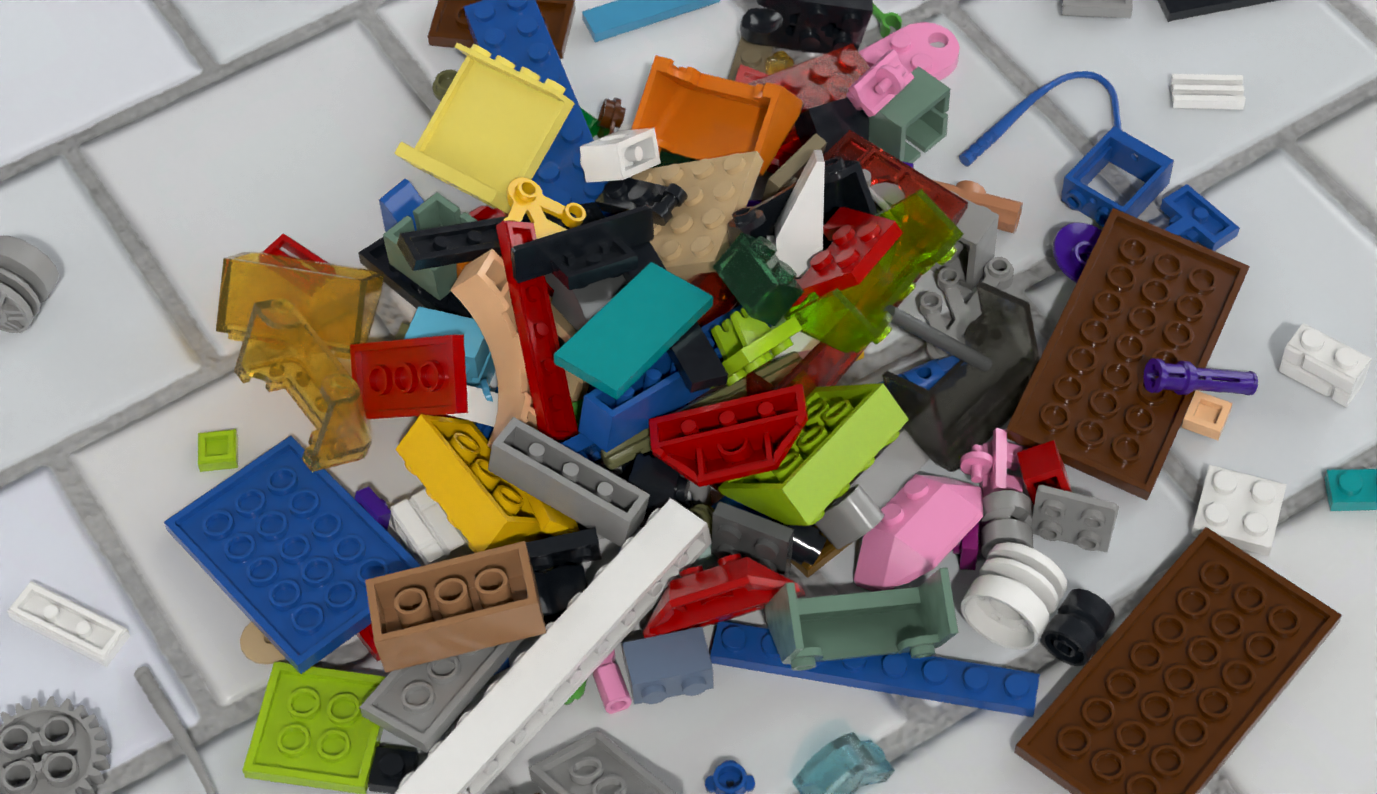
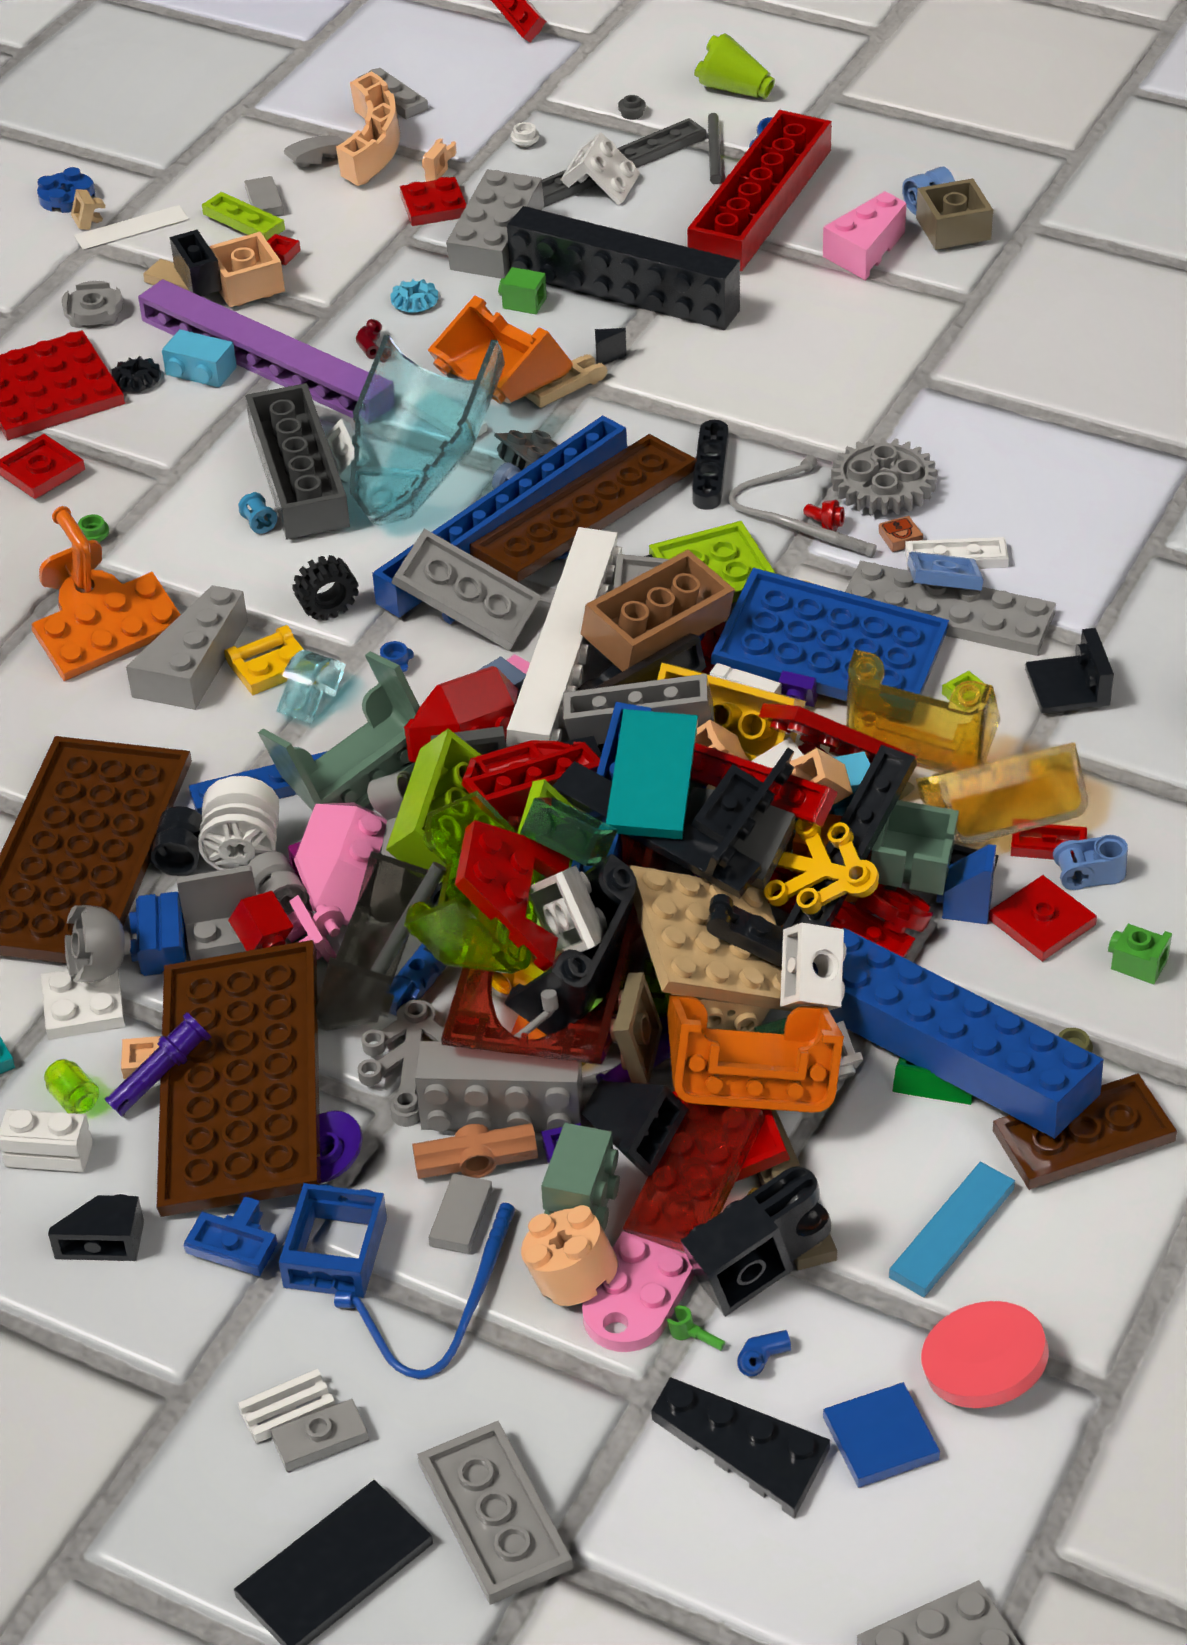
camera: 150 degrees right, 10 degrees down
light yellow panel [394,43,575,214] -> none
reddish brown plate [597,97,626,138] -> none
bright pink hips [847,49,915,117] -> none
none -> clear neon green brick [44,1059,99,1114]
none -> black slope [48,1194,144,1261]
none -> light grey cylinder [65,905,131,982]
none -> blue brick [129,892,186,976]
none -> light grey plate [270,1399,369,1472]
none -> light grey tile [428,1174,493,1254]
none -> light nougat brick [521,1205,618,1306]
none -> red plate [803,500,845,531]
none -> light grey plate [845,560,1056,656]
none -> nougat tile [879,516,923,552]
none -> medium blue tile [907,551,984,591]
none -> red plate [988,875,1097,962]
none -> black bracket [1025,628,1114,713]
none -> medium blue piece [1053,835,1128,890]
none -> bright green brick [1108,923,1172,985]

